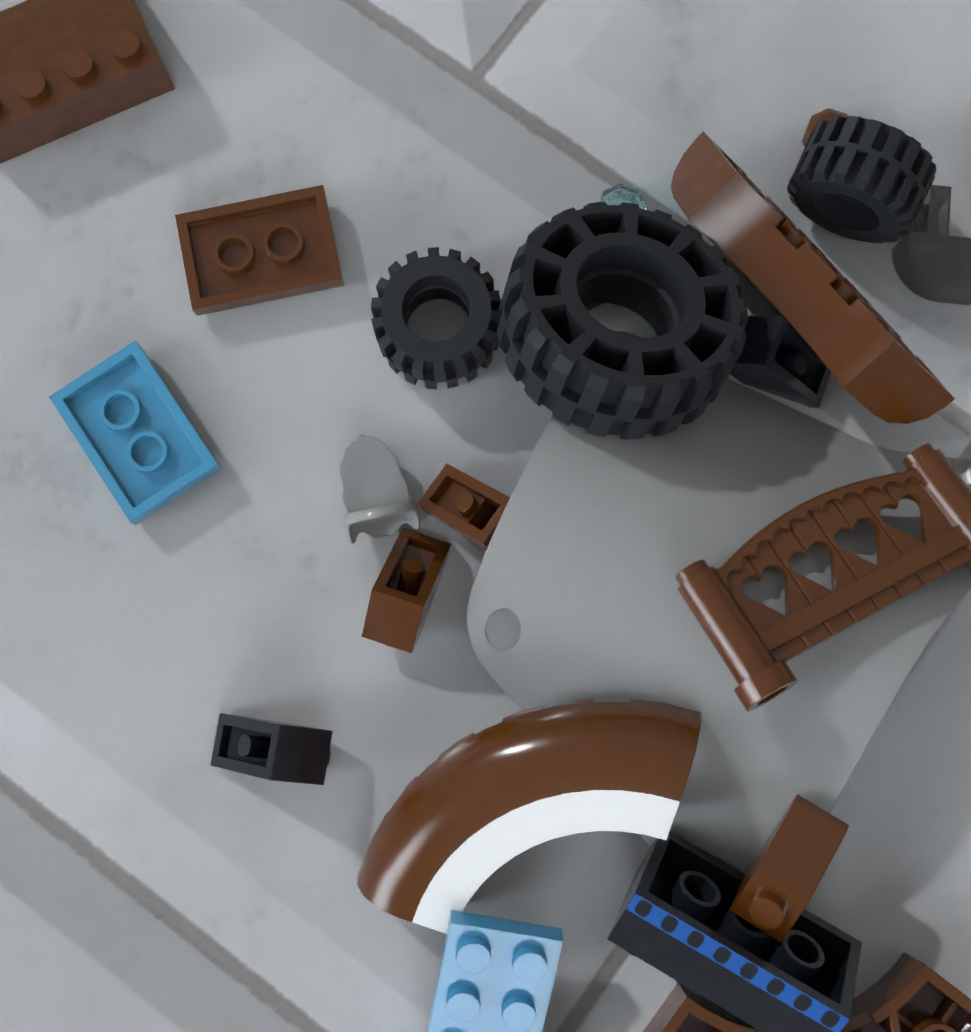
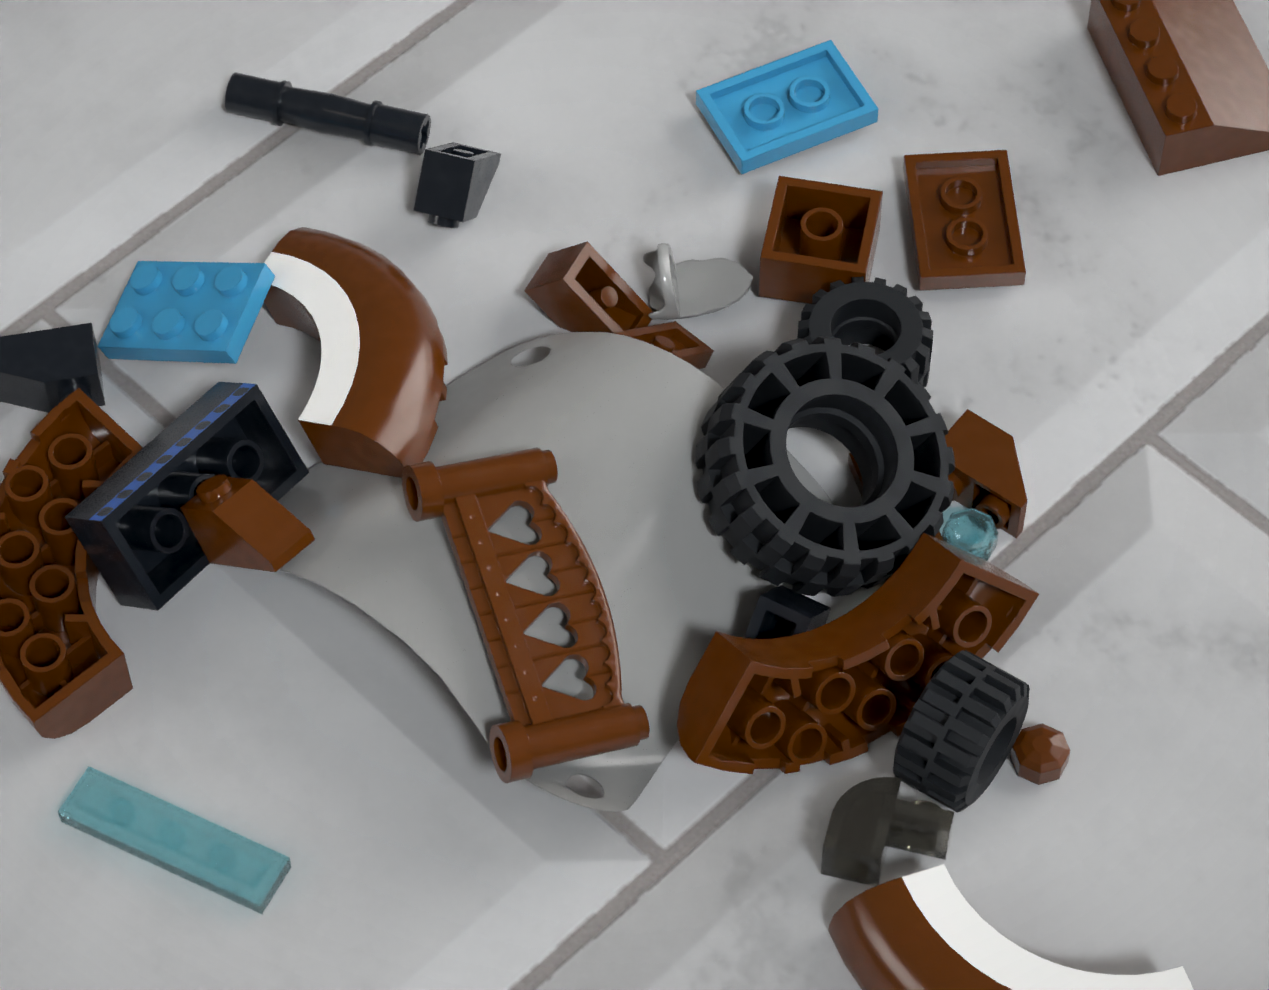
camera: 95 degrees right, 25 degrees down
none -> black piece [225,72,431,155]
none -> reddish brown brick [759,176,883,304]
none -> reddish brown slope [945,409,1027,539]

